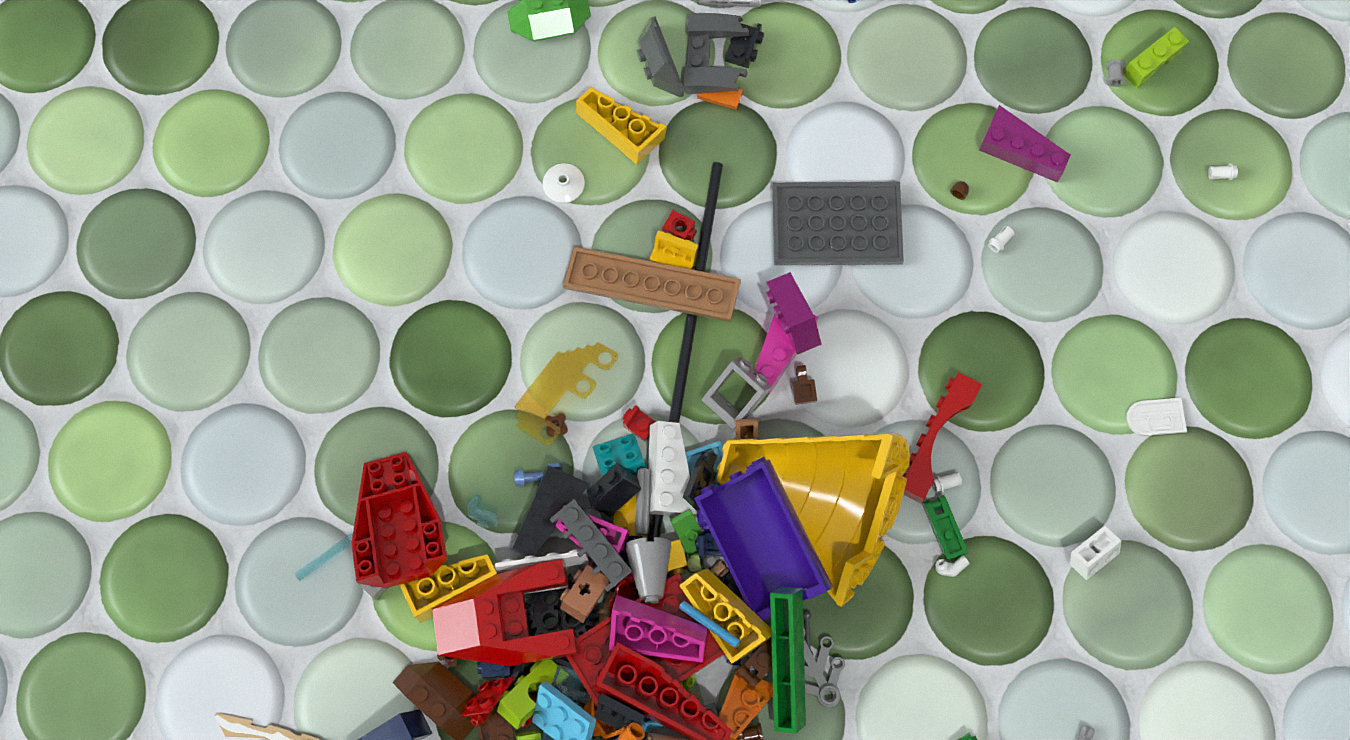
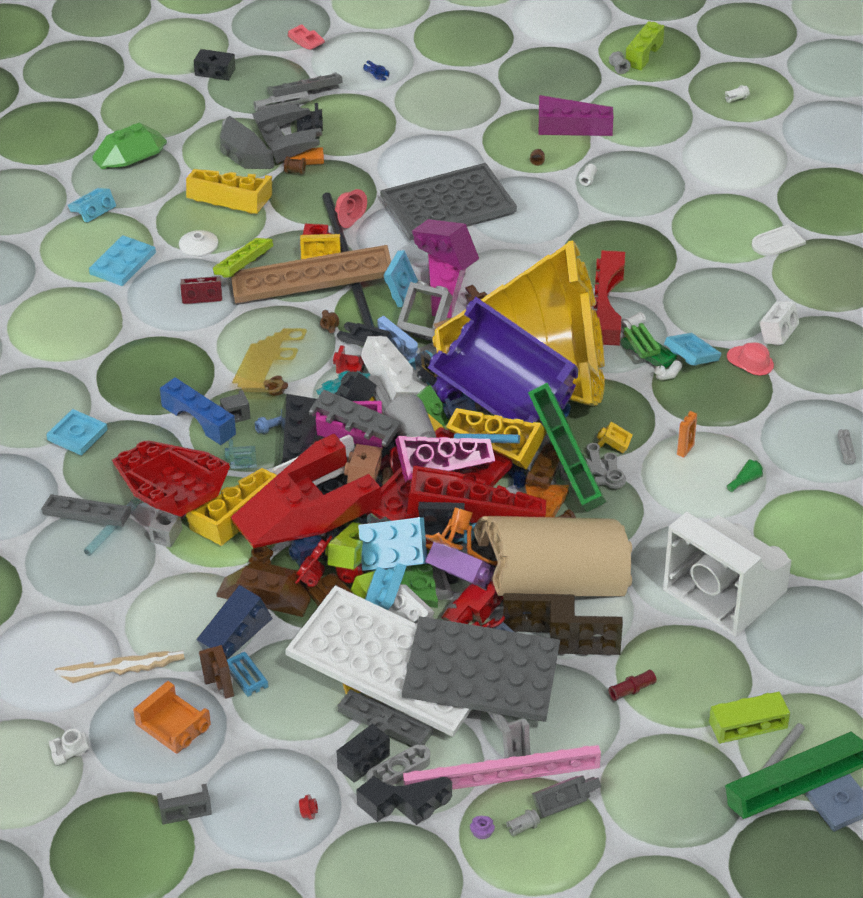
camera: 25 degrees left, 30 degrees down
none -> dark grey tile [41,494,132,527]
none -> medium azure plate [46,409,108,456]
none -> medium azure bracket [68,188,116,222]
none -> medium azure plate [89,235,156,286]
none -> blue arch [160,377,236,445]
none -> dark red bracket [180,276,222,304]
none -> lime plate [213,238,274,278]
none -> dark grey brick [219,390,251,423]
none -> reddish brown bush [284,156,306,175]
none -> reddish brown plate [320,310,339,333]
none -> coral piece [335,189,367,228]
none -> black hinge [336,322,392,347]
none -> light blue plate [377,316,418,361]
none -> medium azure plate [383,250,418,307]
none -> yellow bracket [596,422,633,453]
none -> bright green tile [623,323,661,359]
none -> medium azure plate [664,333,722,366]
none -> orange tile [677,411,697,458]
none -> coral piece [727,342,774,376]

